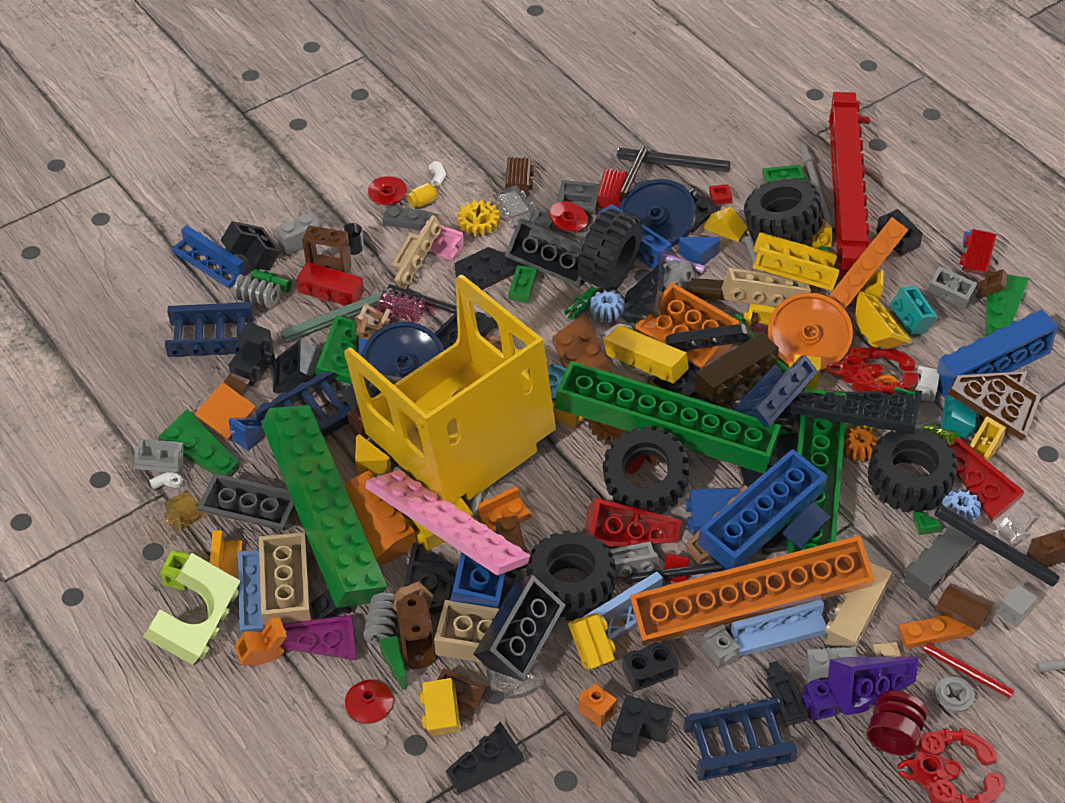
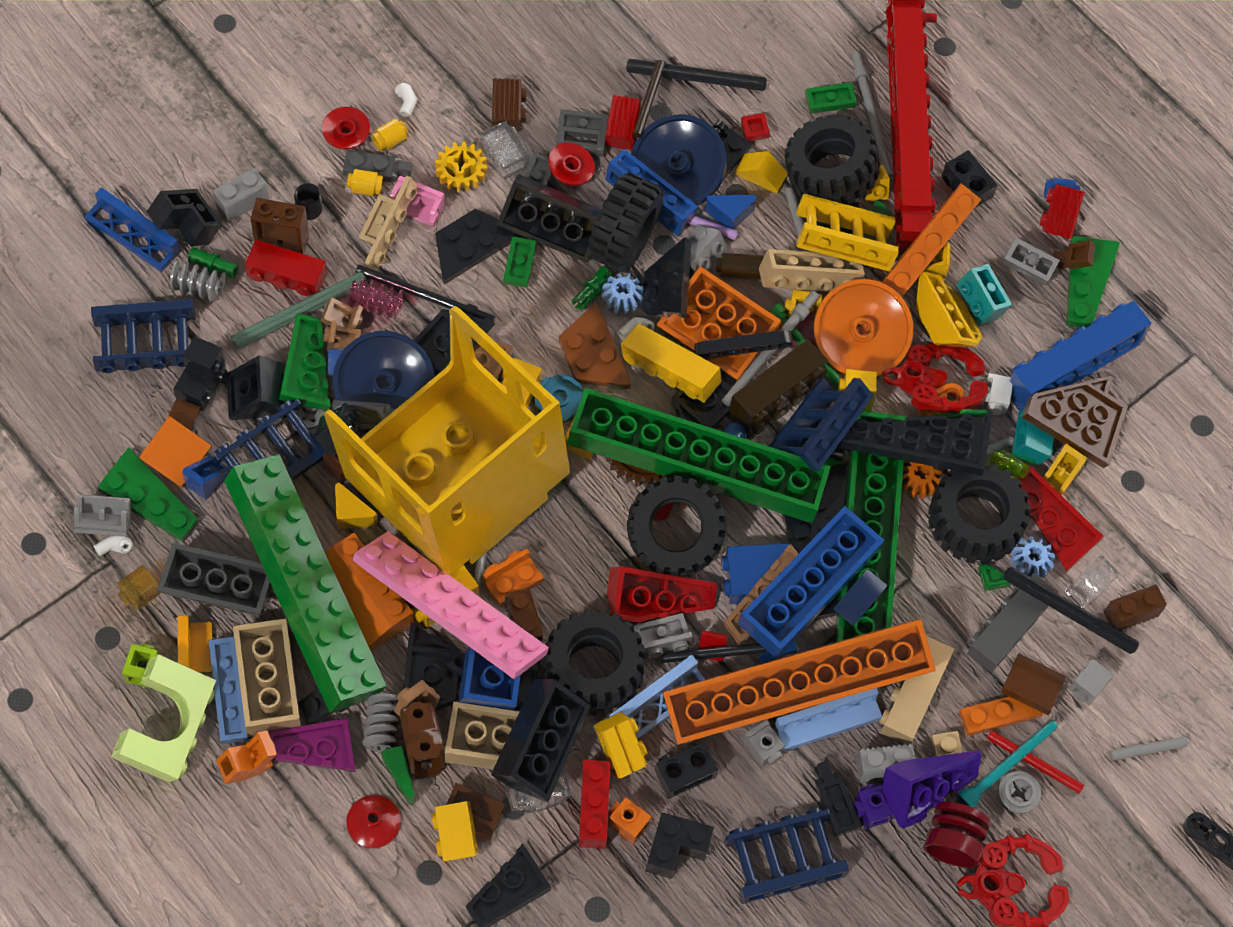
camera: 10 degrees left, 15 degrees up
none -> yellow brick [347,169,383,197]
none -> red brick [578,760,610,849]
none -> light grey bar [722,291,819,406]
none -> teal piece [956,720,1058,808]

